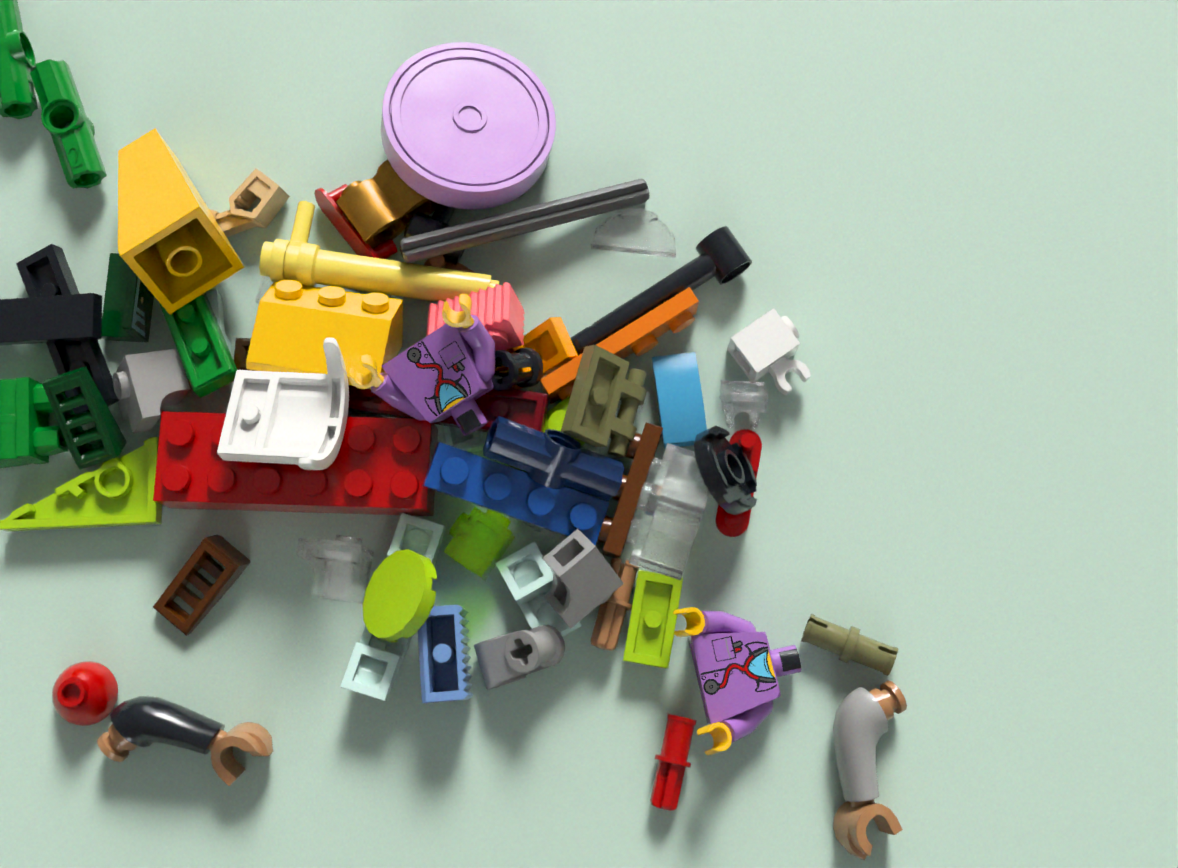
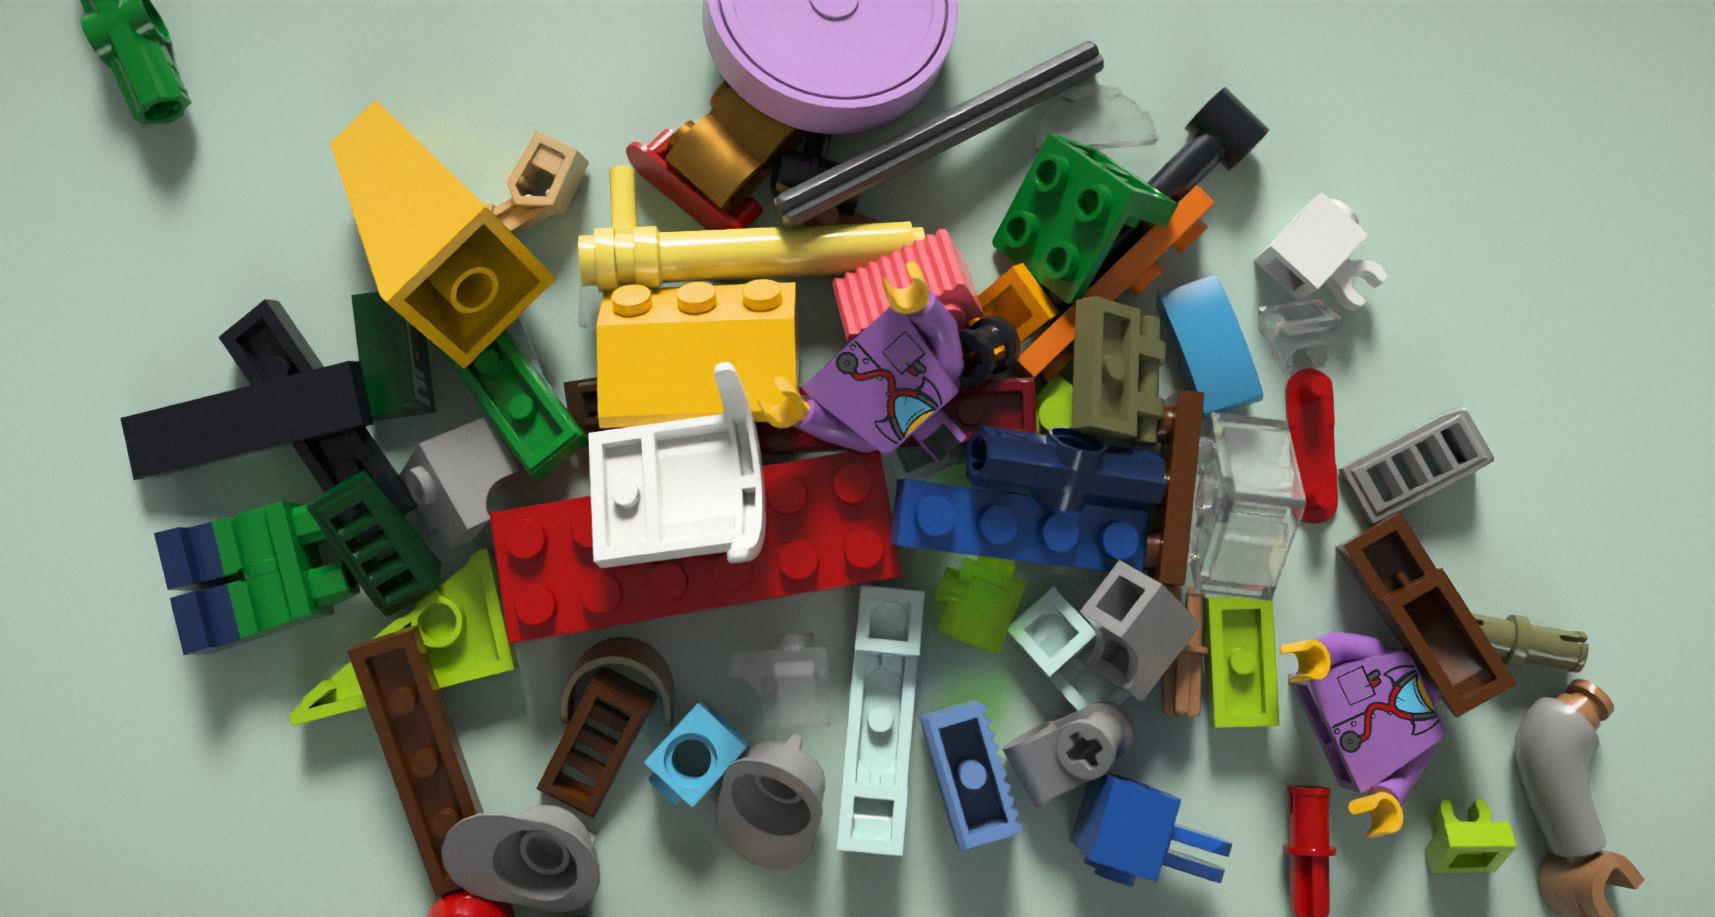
camera: 20 degrees left, 5 degrees up
green piece [30,59,107,189] -> none
lime tile [363,549,437,643] -> none
black tile [694,426,757,515] -> none
none -> reddish brown plate [347,625,484,896]
none -> light grey piece [441,804,600,913]
none -> dark tan helmet [560,636,675,726]
none -> medium azure brick [644,700,750,808]
none -> light grey piece [716,733,825,870]
none -> green bracket [992,133,1179,305]
none -> blue brick [1070,772,1233,886]
none -> reddish brown slope [1336,512,1517,718]
none -> light grey slope [1338,406,1494,525]
none -> lime tile [1425,799,1517,873]

